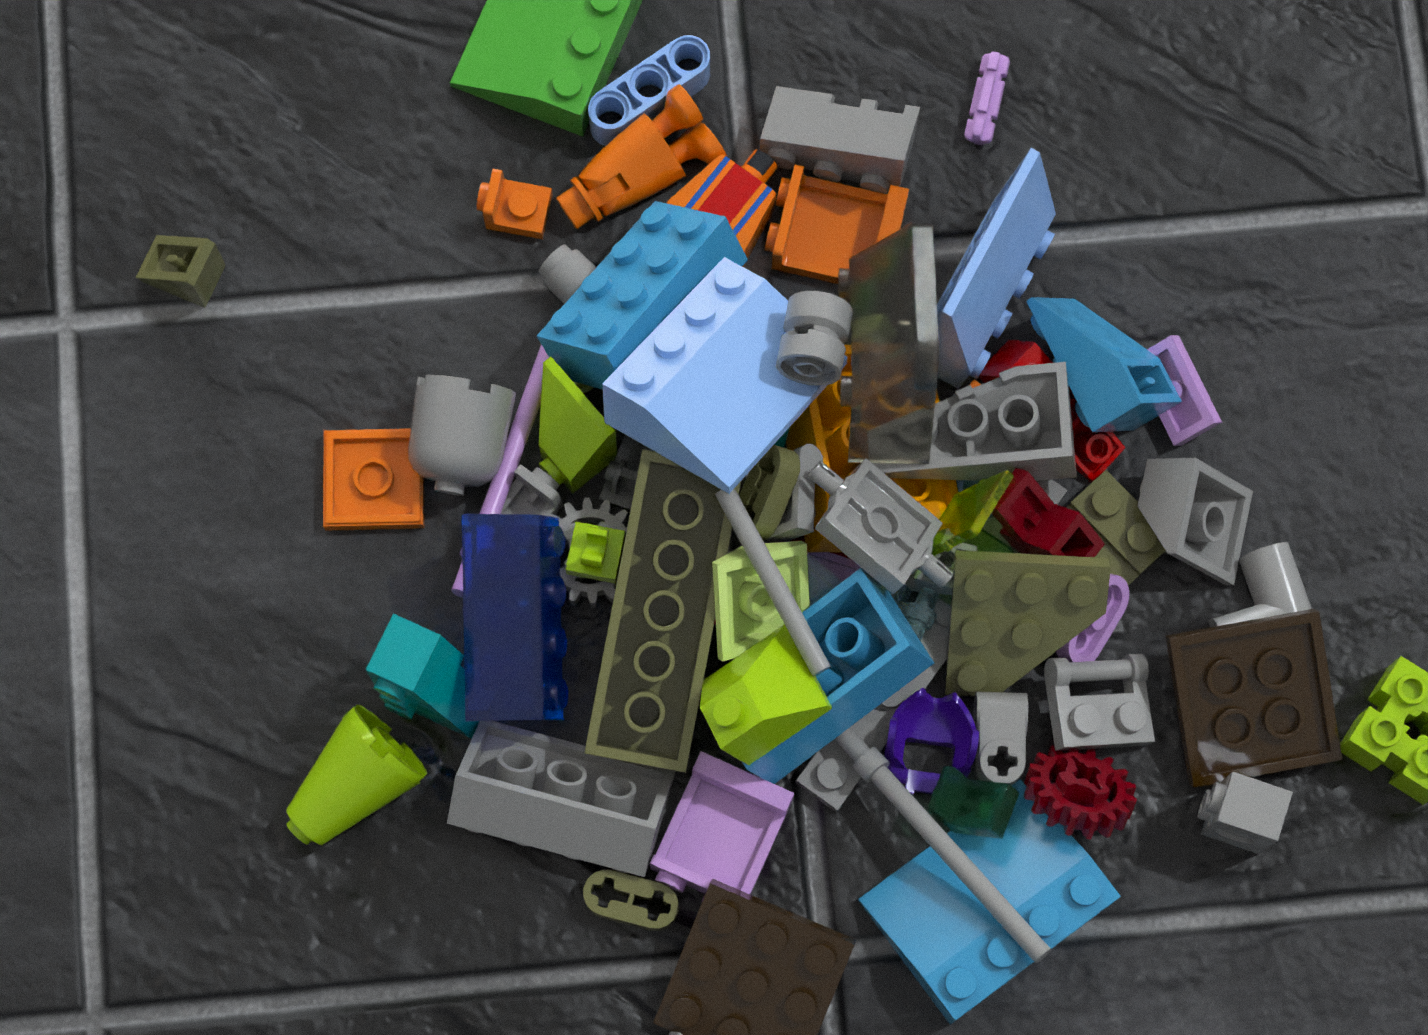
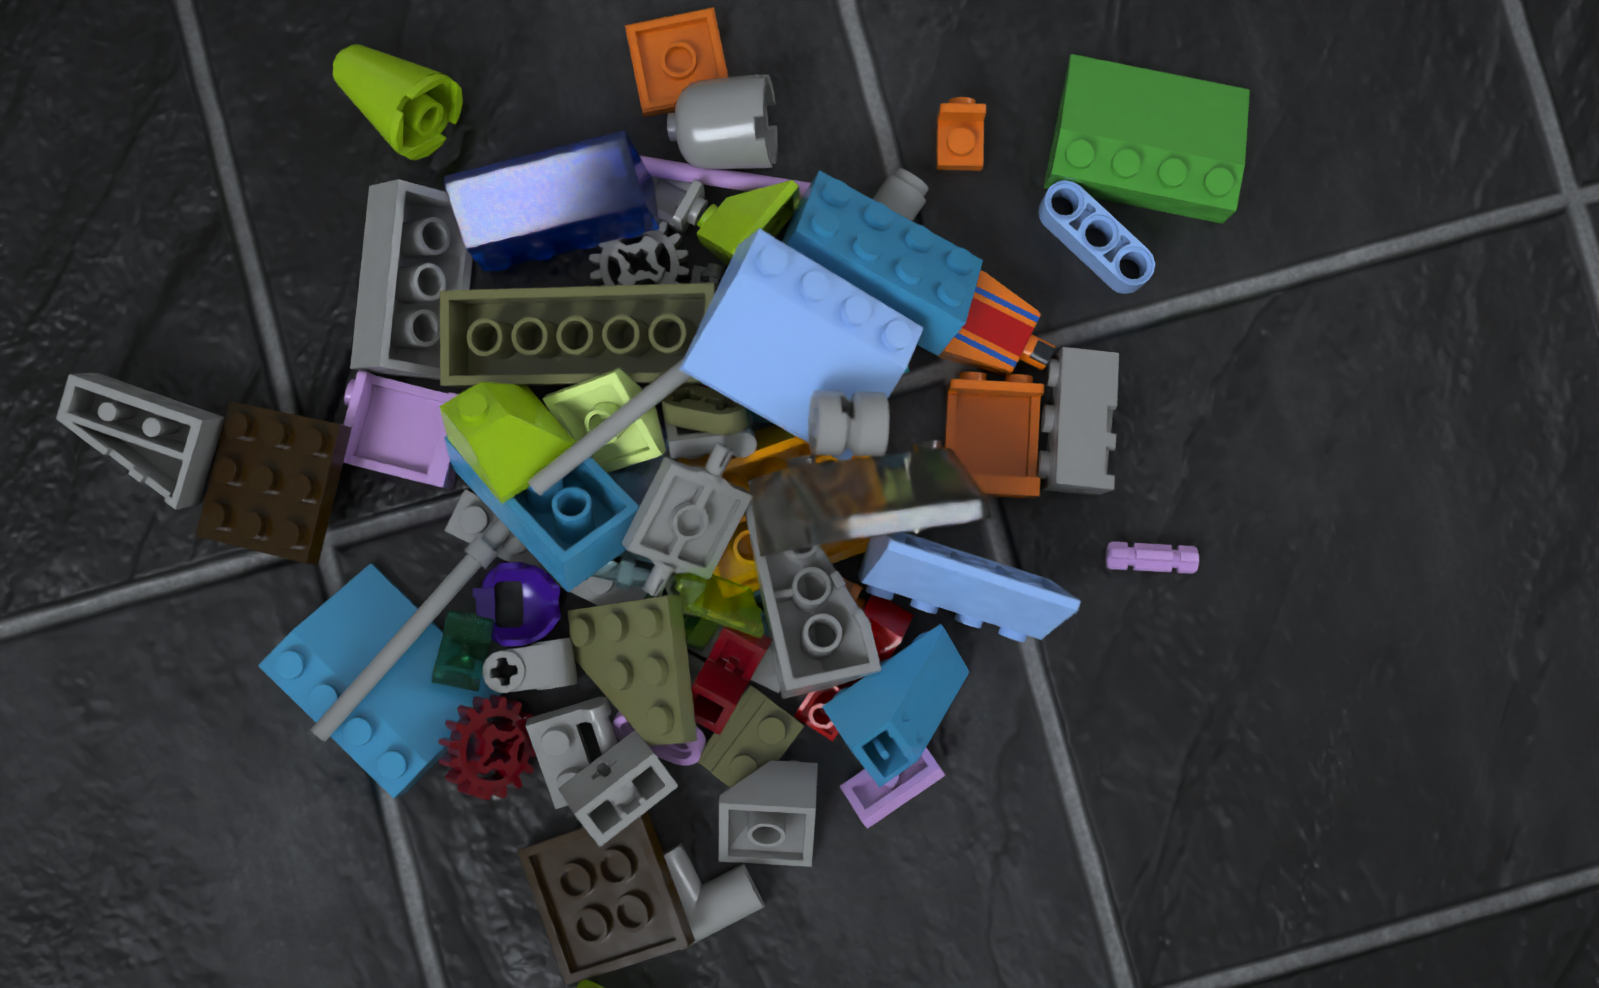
camera: 85 degrees right, 10 degrees up
teal wedge [366,613,498,739] -> none
orange piece [556,84,727,229] -> none
lime tile [565,522,626,584] -> none
olive beam [583,870,679,931] -> none
light grey brick [1197,772,1293,854] -> none
none -> light grey brick [558,730,678,847]

